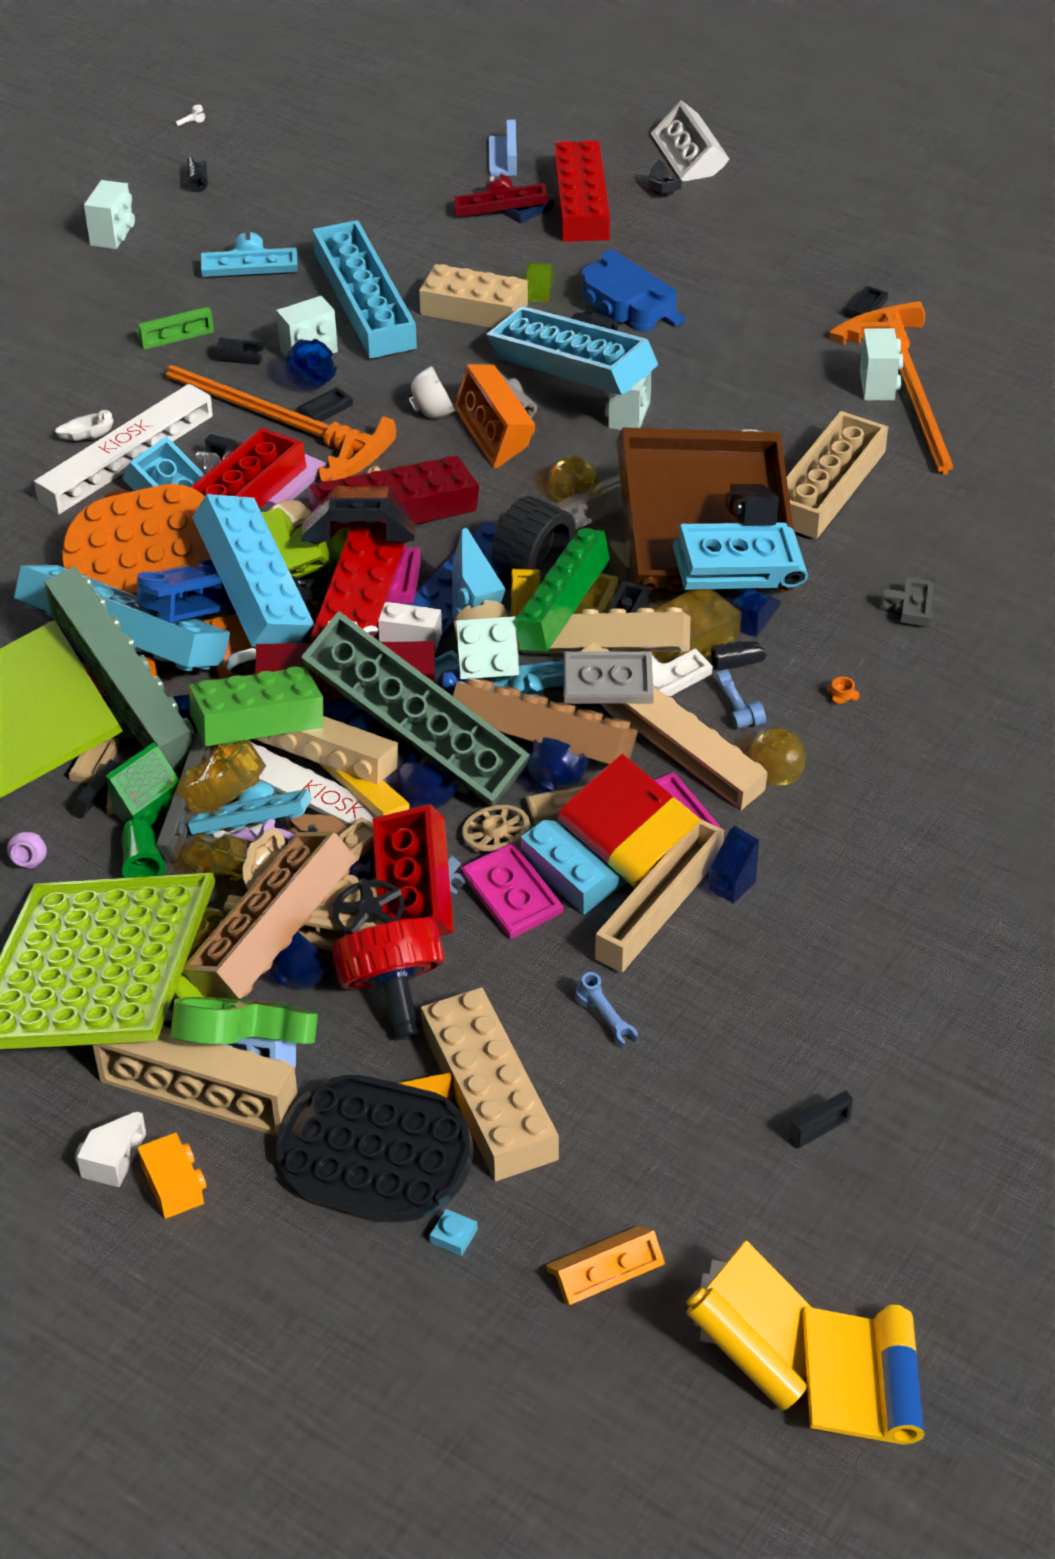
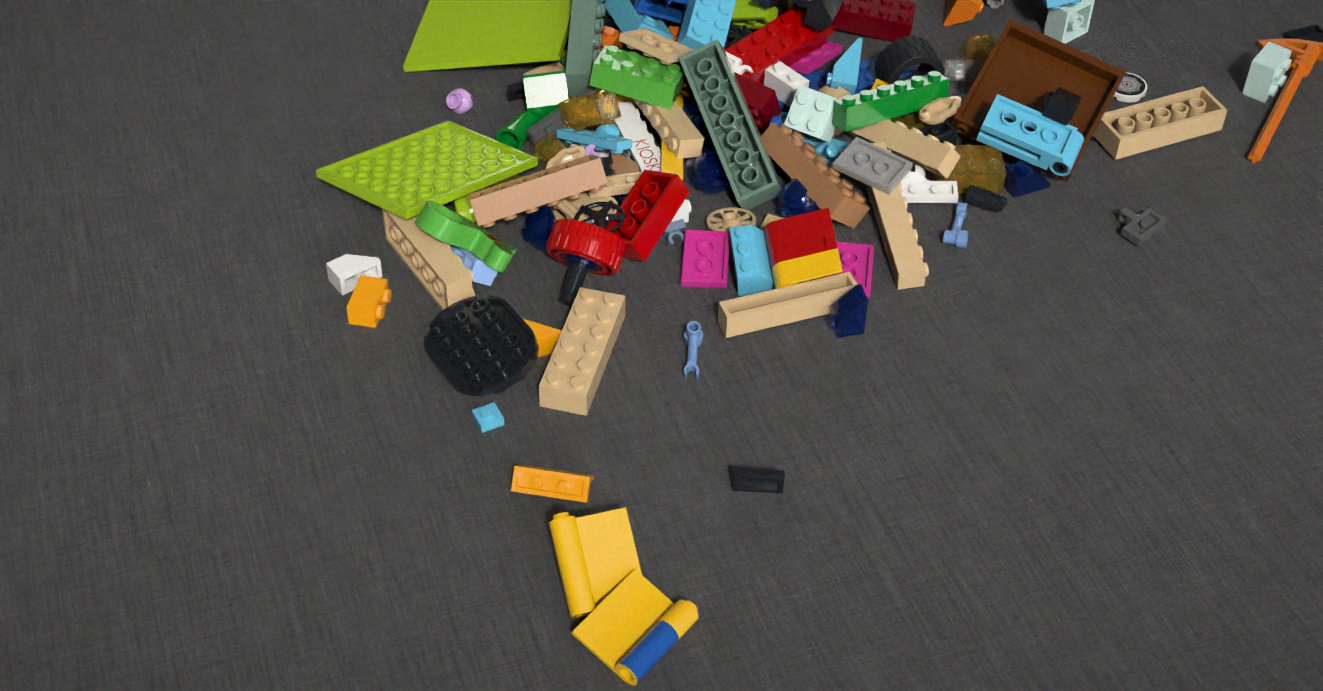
camera: 35 degrees right, 0 degrees up
clear yellow cylinder [747,727,807,786] -> none
orange plate [826,676,860,704] -> none
none -> tan plate [619,28,694,65]
none -> tan arm [919,96,962,125]

